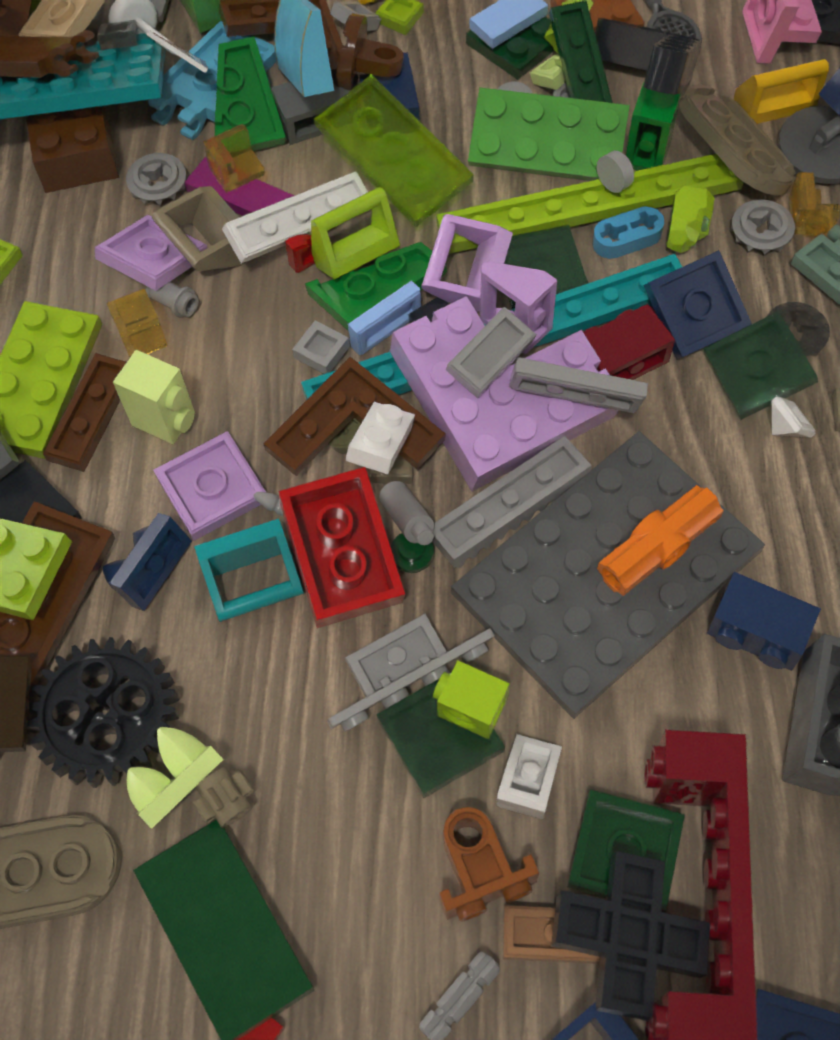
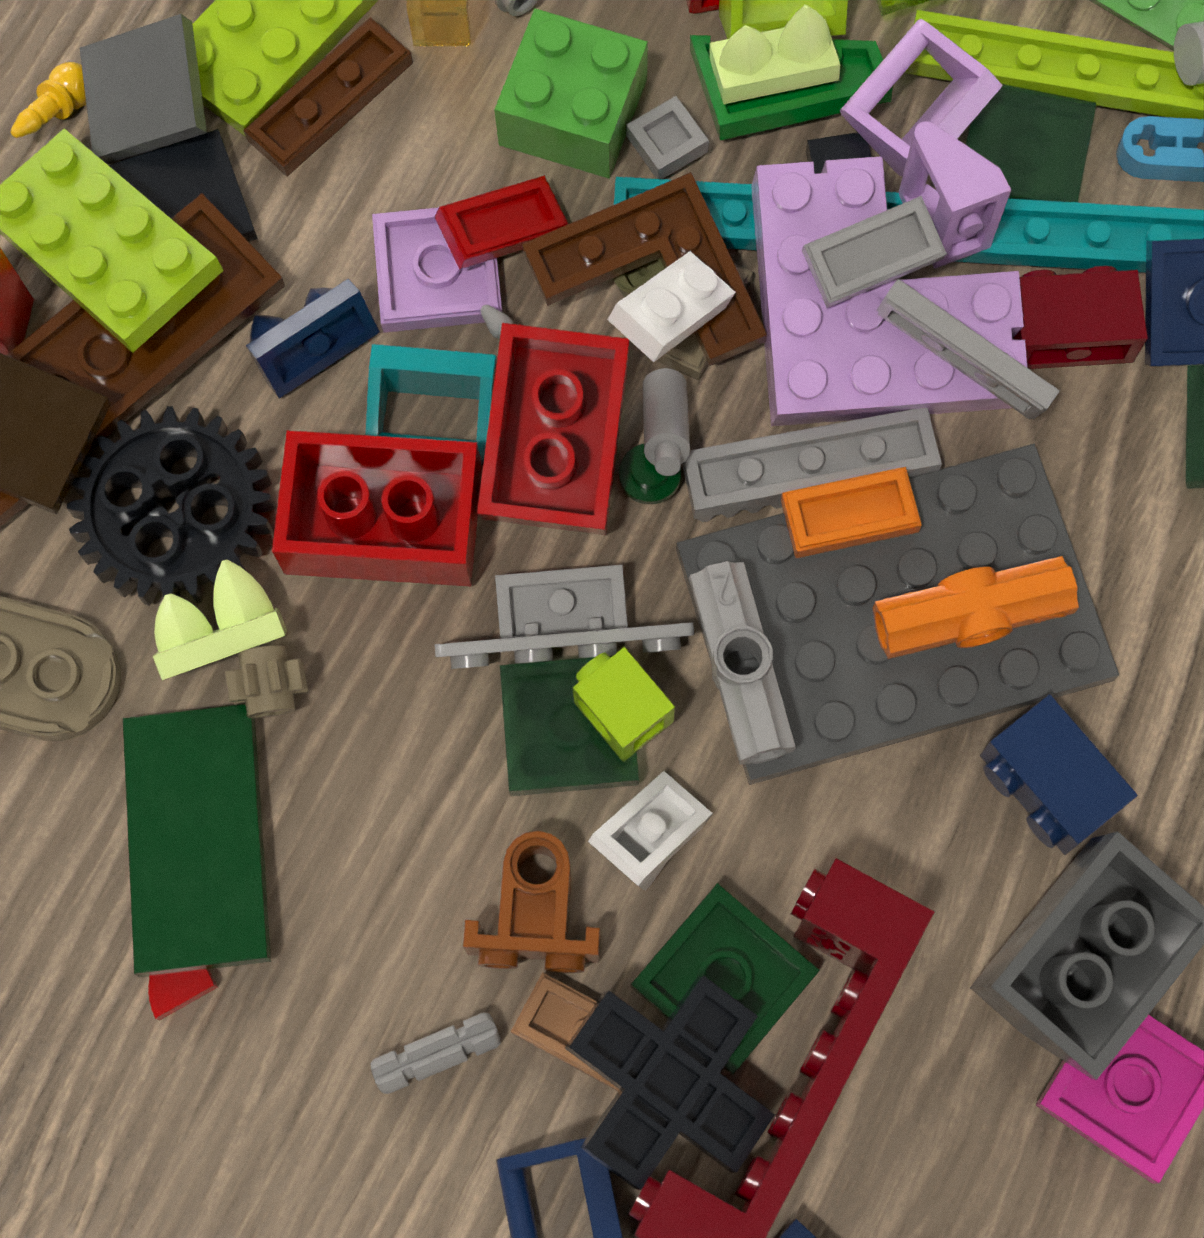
camera: 25 degrees right, 10 degrees up
yellowish green brick [113,350,195,445] -> none
light blue tile [348,280,421,356] -> none
none -> red brick [272,430,482,587]
none -> red tile [434,175,568,270]
none -> bright green brick [494,8,648,179]
none -> light grey piece [689,561,796,765]
none -> yellowish green tile [709,4,840,104]
none -> orange tile [781,466,922,558]

